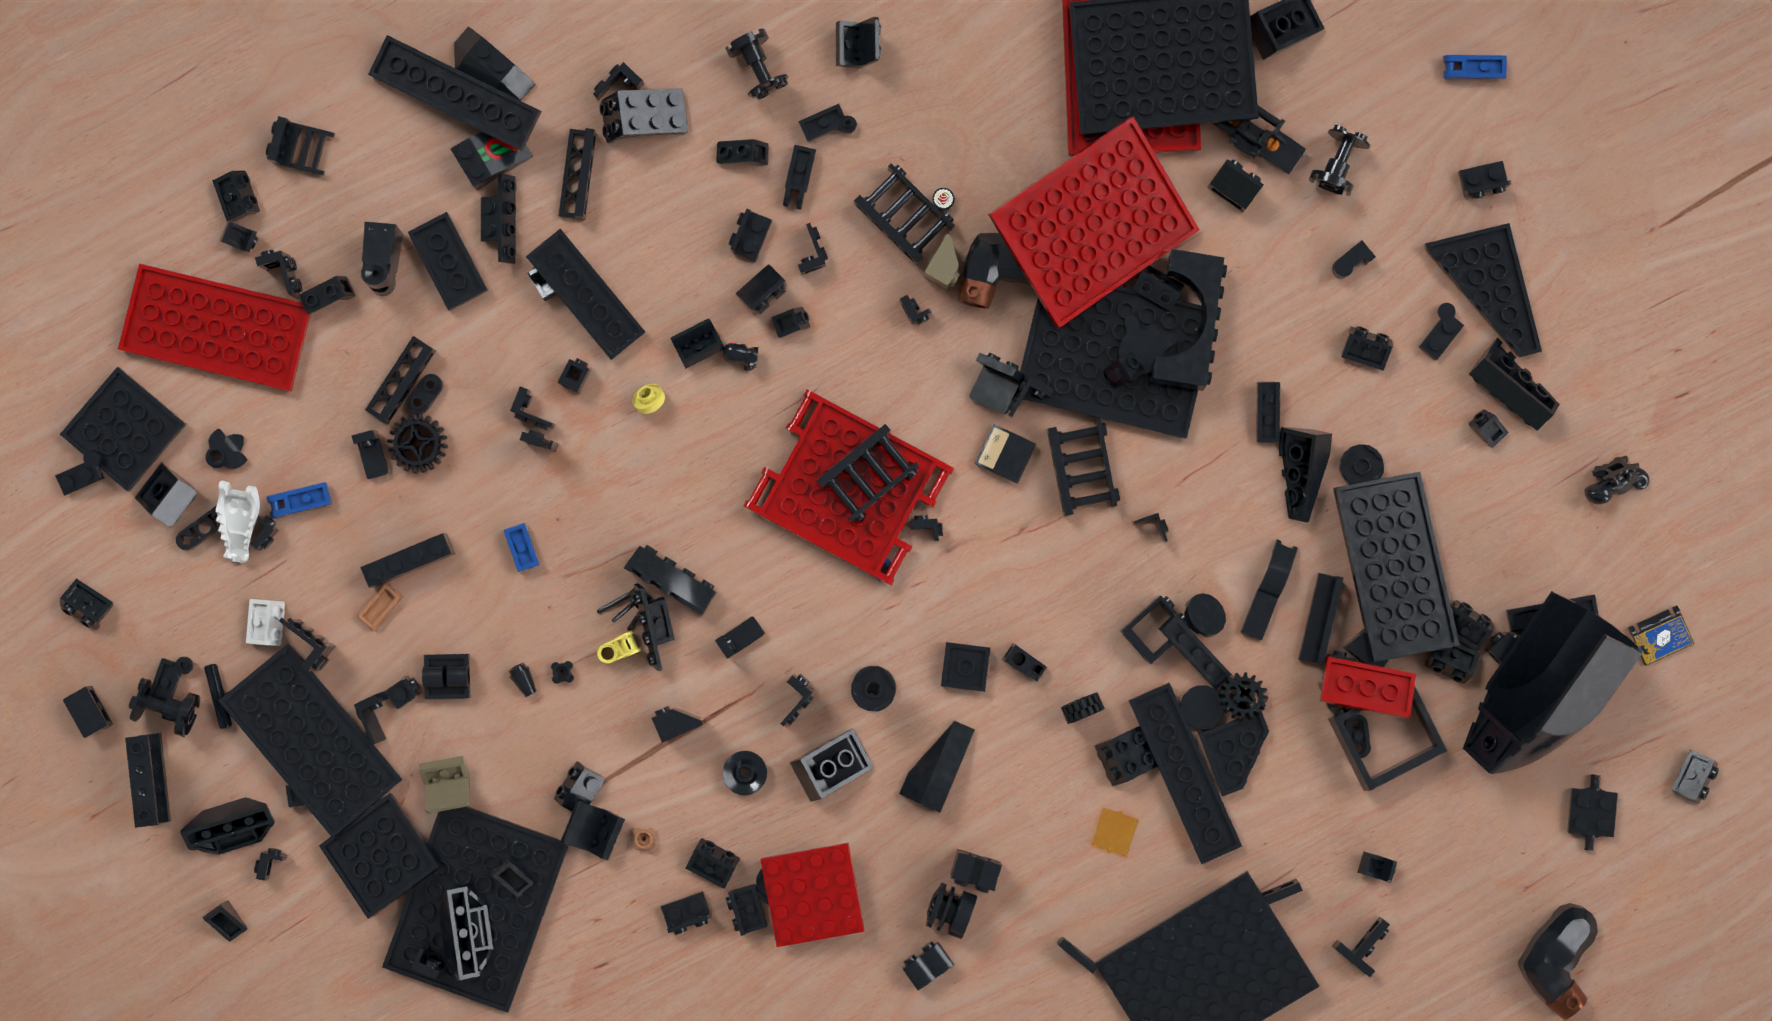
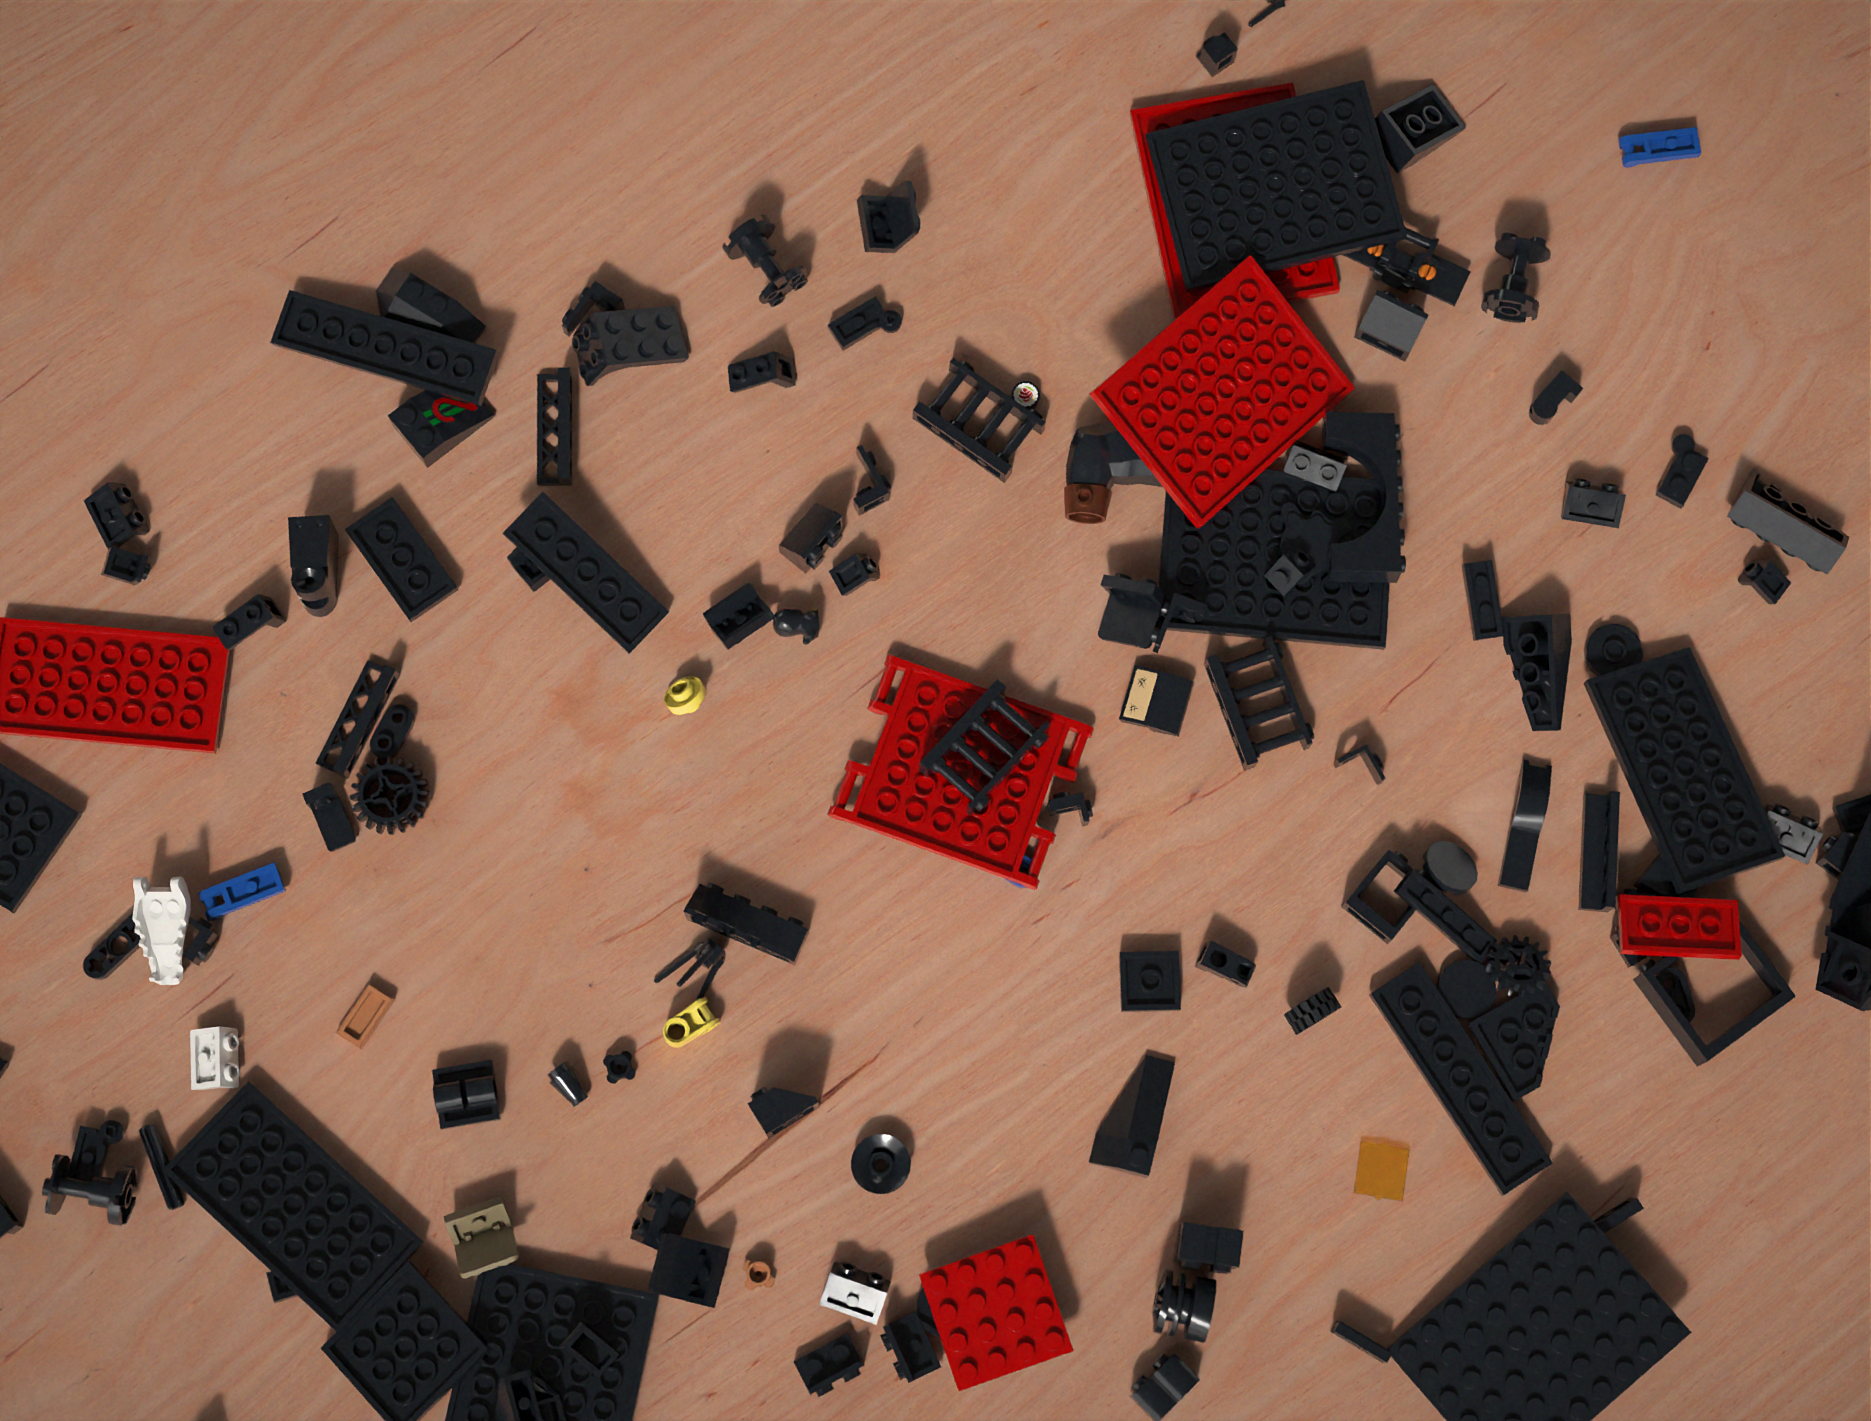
camera: 15 degrees left, 10 degrees down
black fence [125,733,171,828] -> none
slope [135,462,198,527] -> none
black wedge [180,797,275,855] -> none
black plate [206,429,248,469] -> none
black bracket [254,848,287,881] -> none
black bracket [255,250,303,299] -> none
black plate [266,116,335,176] -> none
black plate [279,618,335,672] -> none
black bracket [354,691,389,745] -> none
black brick [360,533,455,588] -> none
black bracket [386,676,421,709] -> none
black bracket [481,174,516,264] -> none
blue plate [503,523,540,572] -> none
black bracket [510,386,555,431] -> none
black plate [520,429,558,452] -> none
black brick [557,358,591,394] -> none
black bracket [632,583,675,671] -> none
black bracket [715,616,765,659] -> none
black bracket [728,209,772,261] -> none
black bracket [780,674,814,727] -> none
black hinge [783,145,816,210] -> none
black slope [790,729,874,802] -> none
black piece [851,666,896,711] -> none
black bracket [899,295,932,325] -> none
dark tan slope [924,234,960,291] -> none
black bracket [1094,726,1157,786] -> none
black bracket [1332,917,1390,977] -> none
black bracket [1357,851,1397,883] -> none
black wing [1424,223,1542,357] -> none
black bracket [1425,645,1480,684] -> none
black bracket [1458,161,1511,199] -> none

